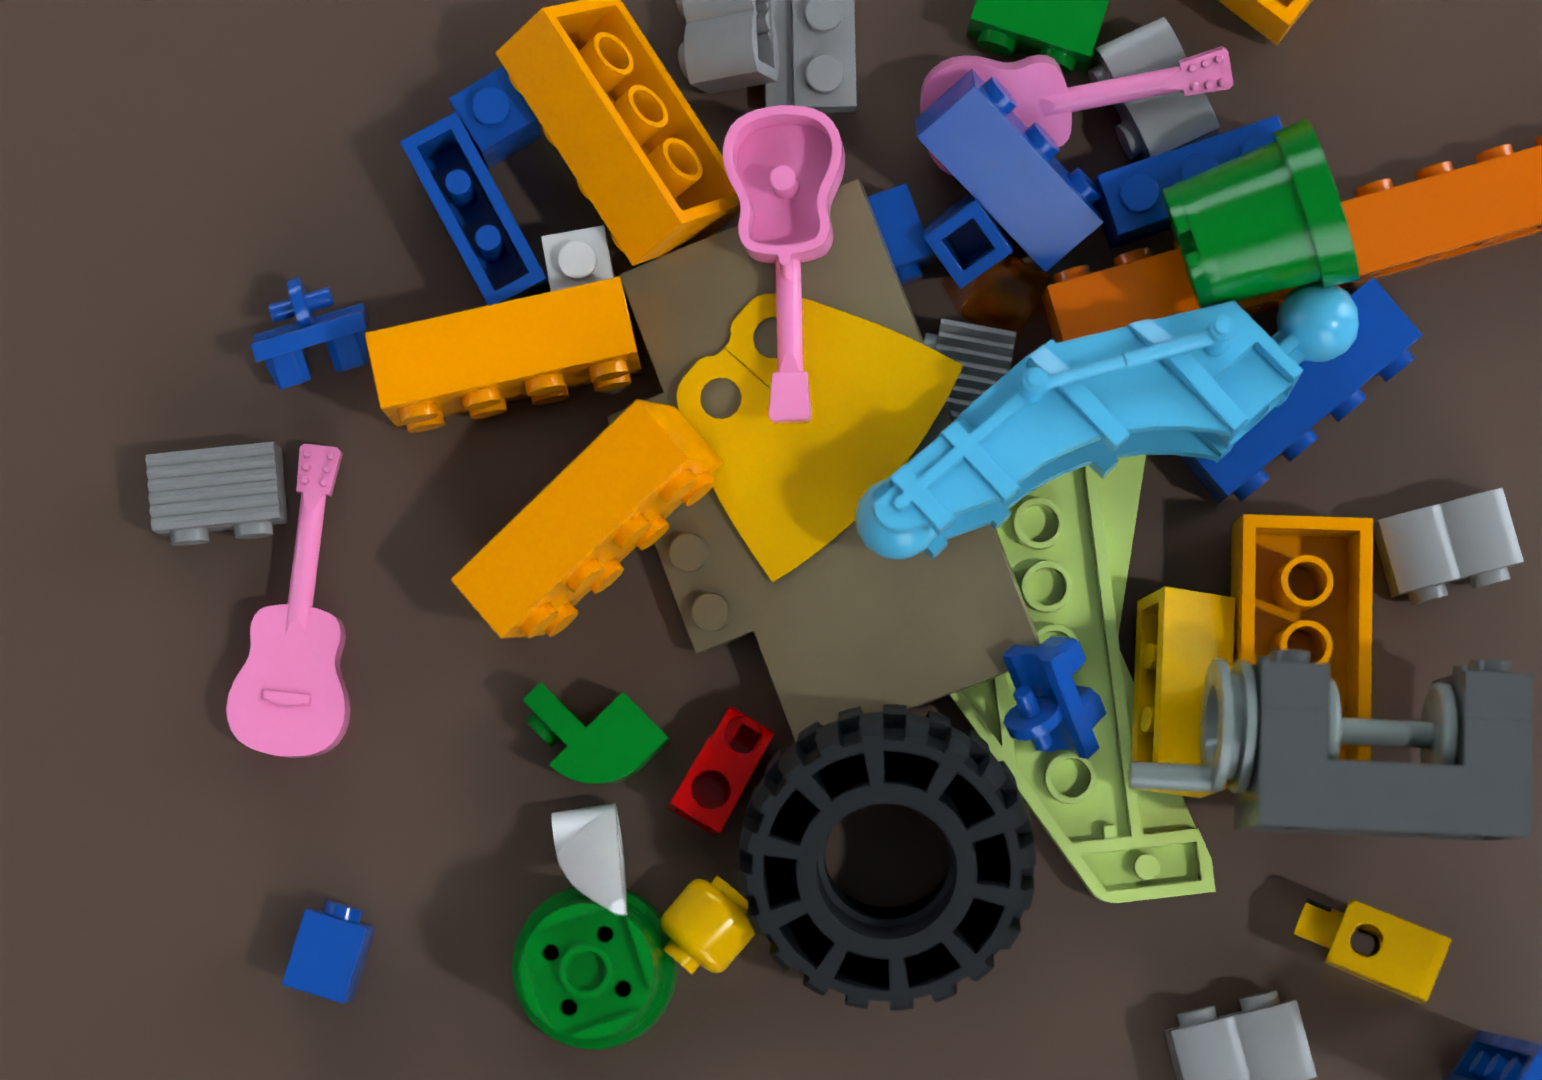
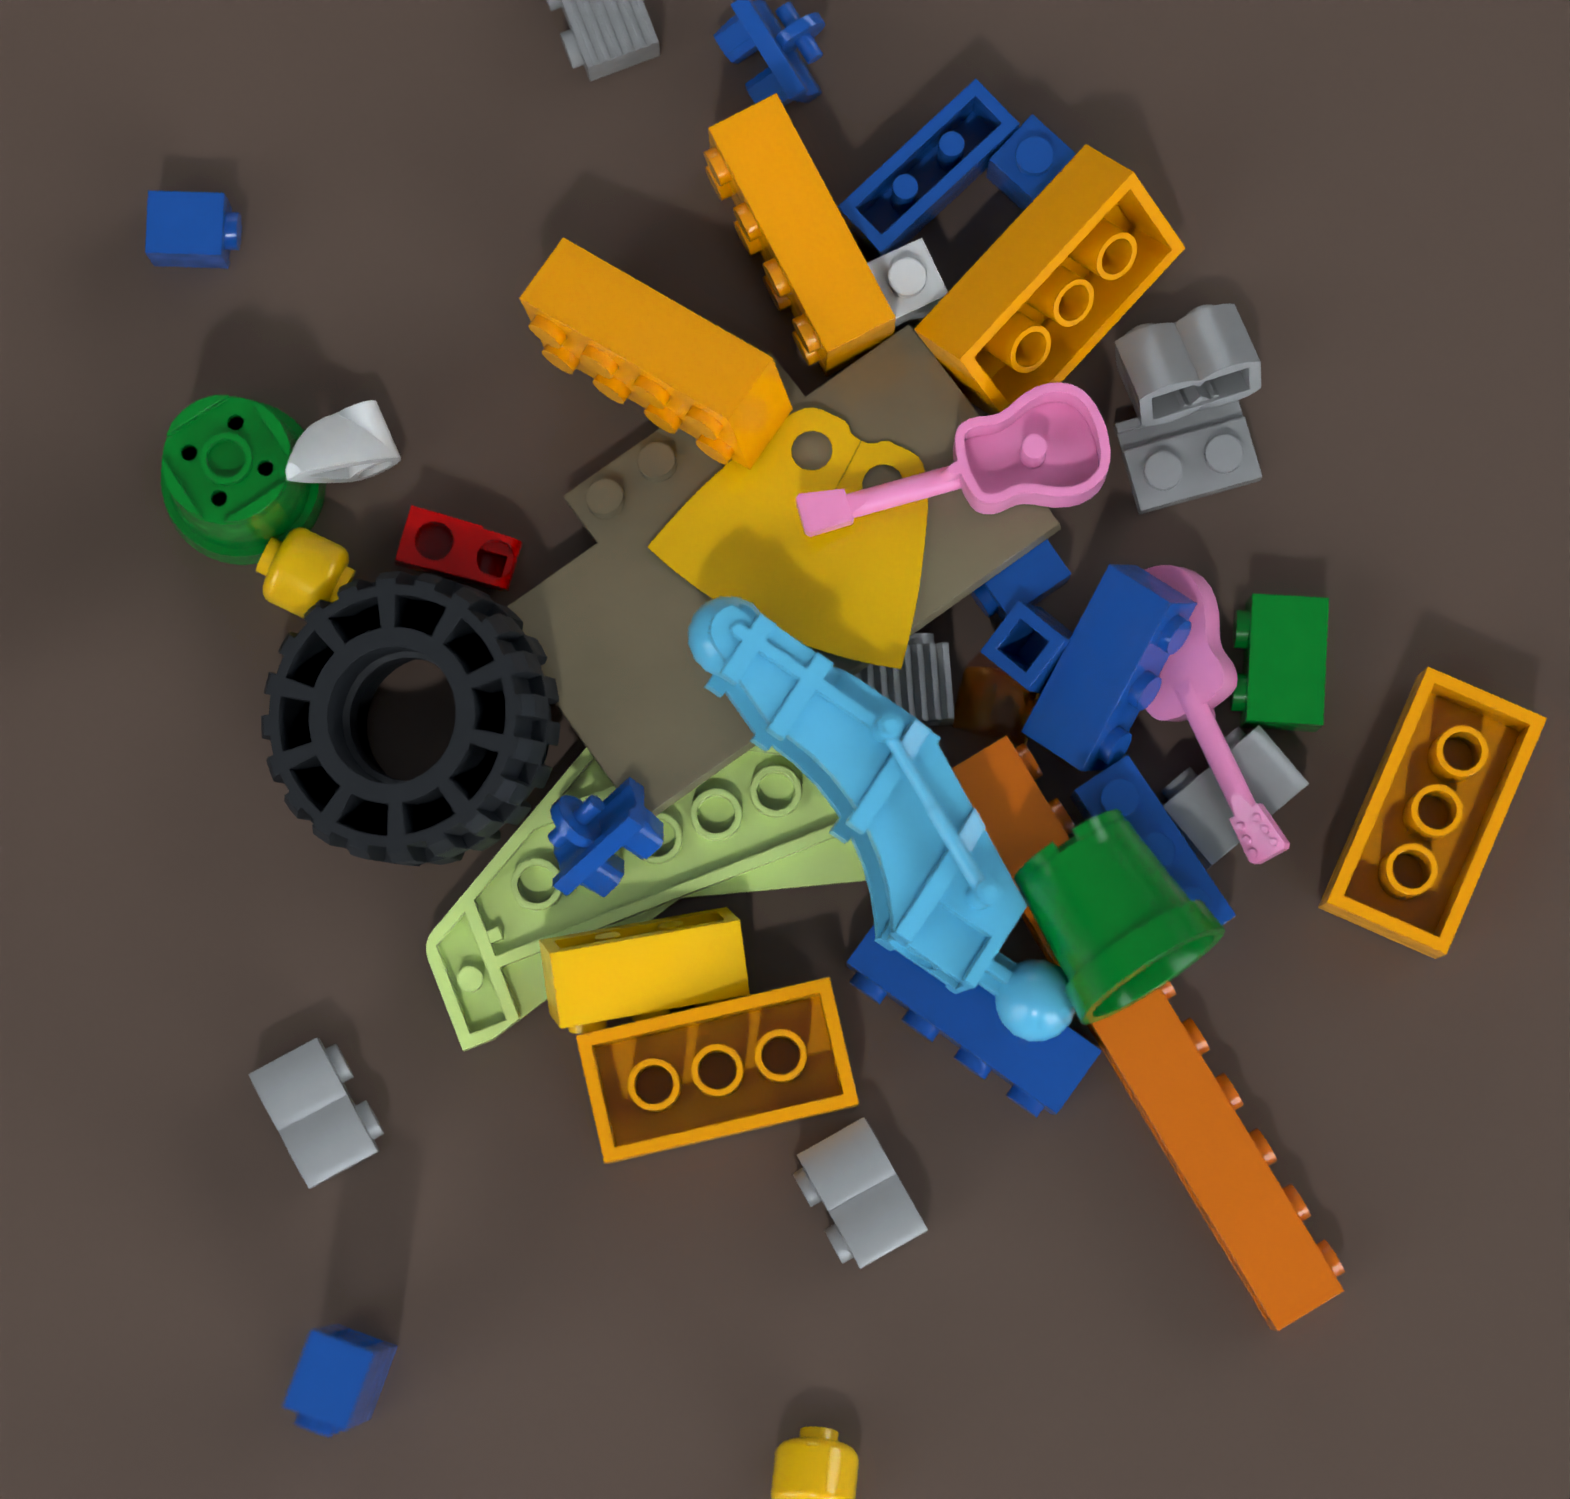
camera: 75 degrees right, 0 degrees up
bright pink piece [226,444,351,758] -> none
green brick [522,682,670,785] -> none
dark grey piece [1128,650,1533,842] -> none
yellow torso [1293,898,1452,1004] -> none

